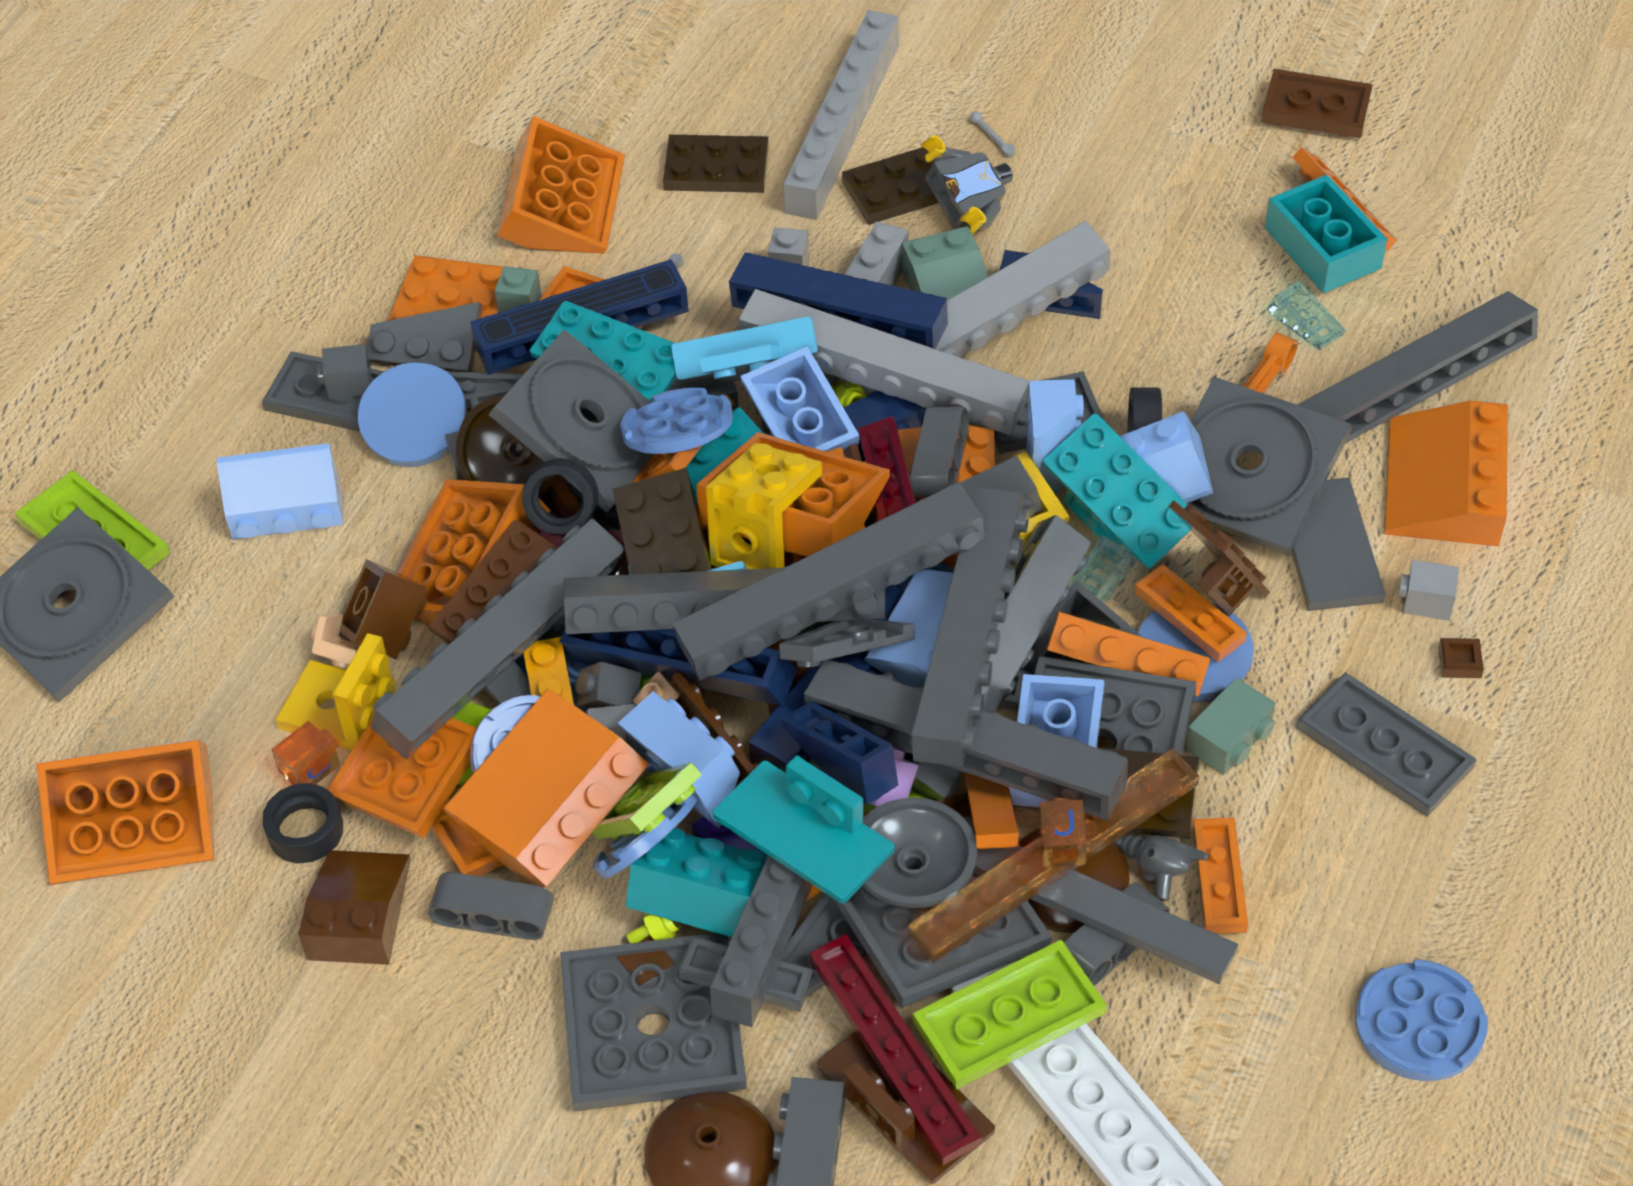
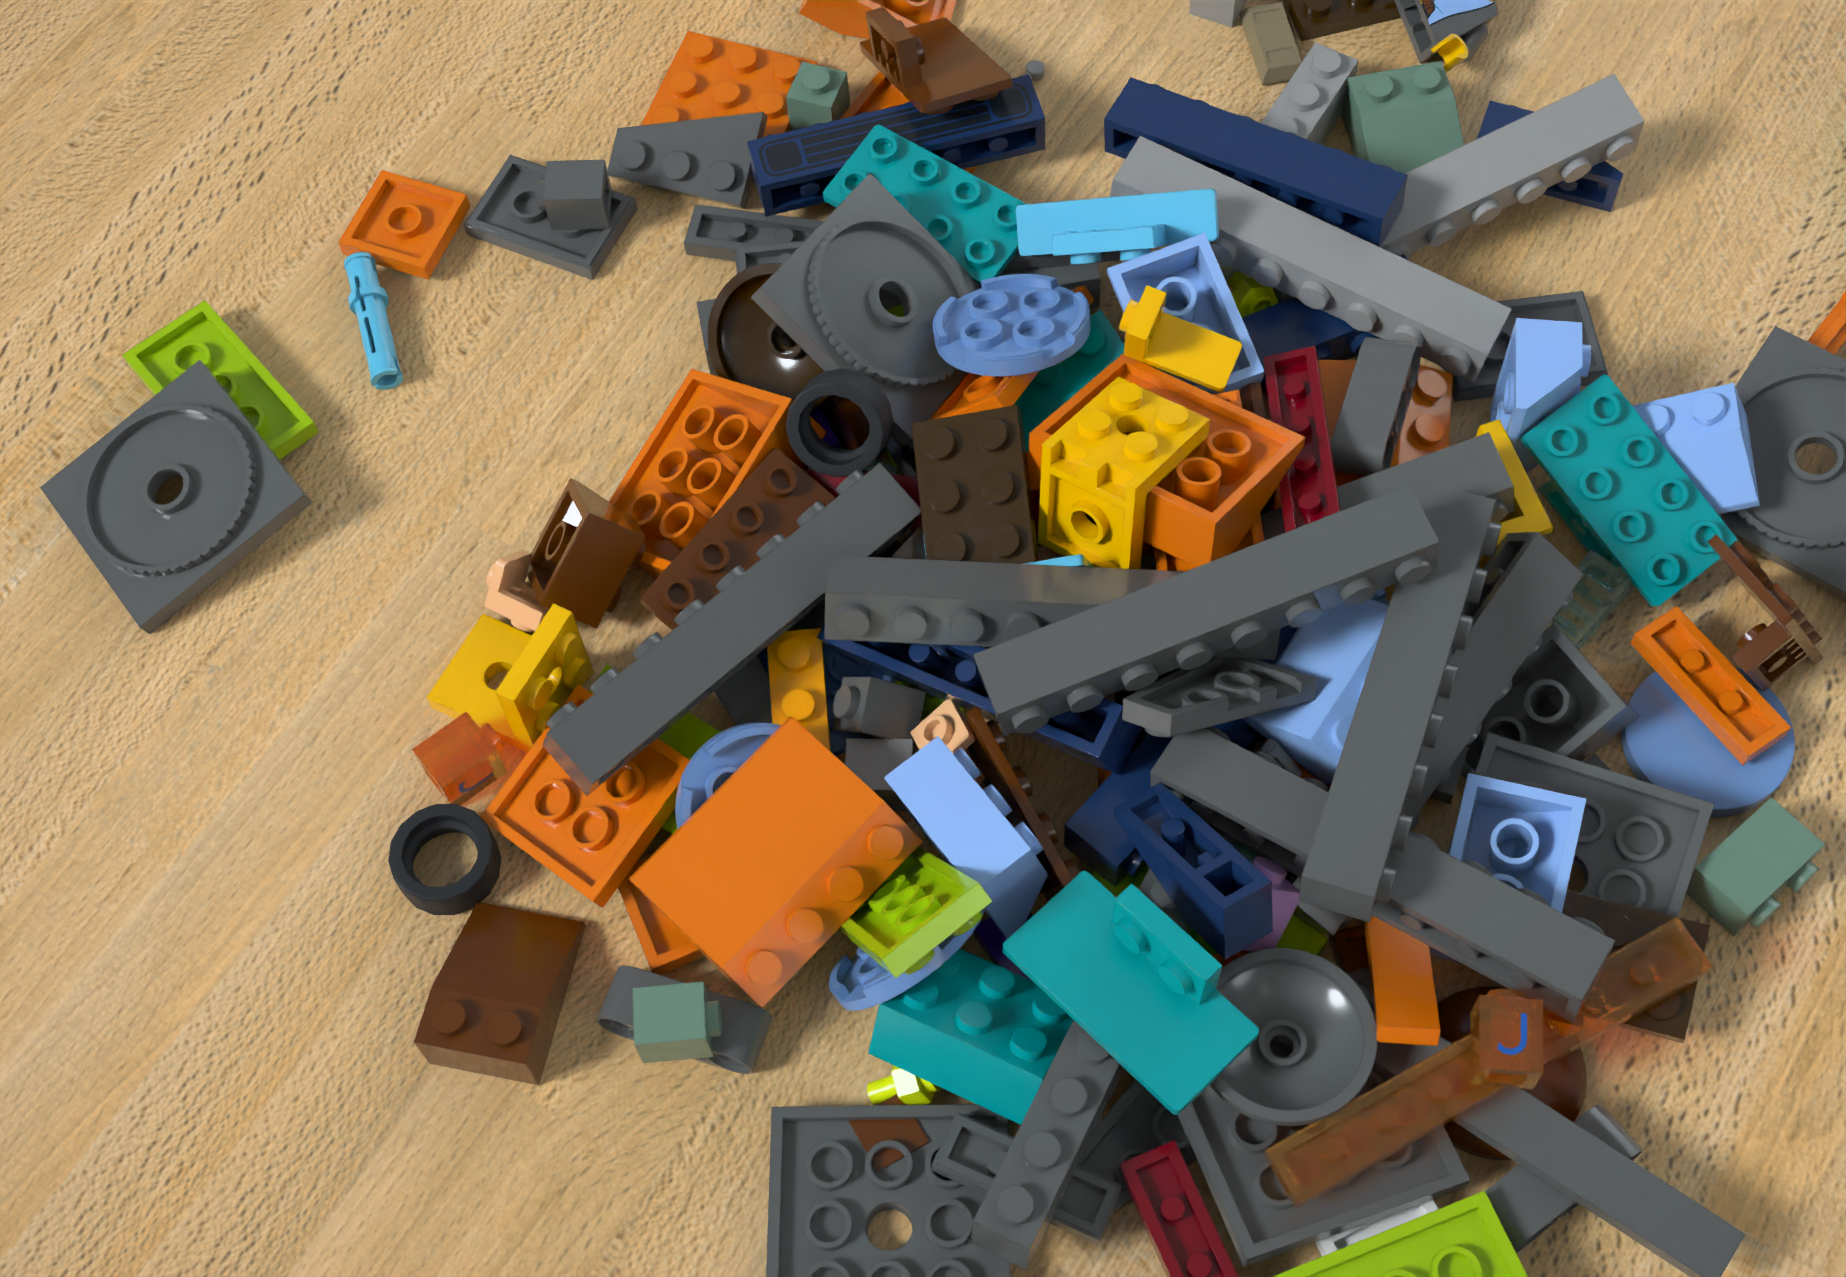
camera: 10 degrees right, 10 degrees up
orange slope [36,740,214,885] -> none
light blue slope [217,443,344,539] -> none
medium blue tile [358,362,468,467] -> none
light grey brick [768,227,809,266] -> none
orange plate [1046,611,1211,696] -> none
dark grey piece [1113,834,1209,901] -> none
black tyre [1127,387,1162,433] -> none
orange plate [1192,818,1248,933] -> none
none -> orange plate [338,170,471,280]
none -> medium azure pin [344,252,403,390]
none -> sand green brick [633,981,722,1063]
none -> reddish brown bracket [860,7,1013,114]
none -> yellow bracket [1119,285,1242,392]
none -> dark tan tile [1239,2,1303,85]

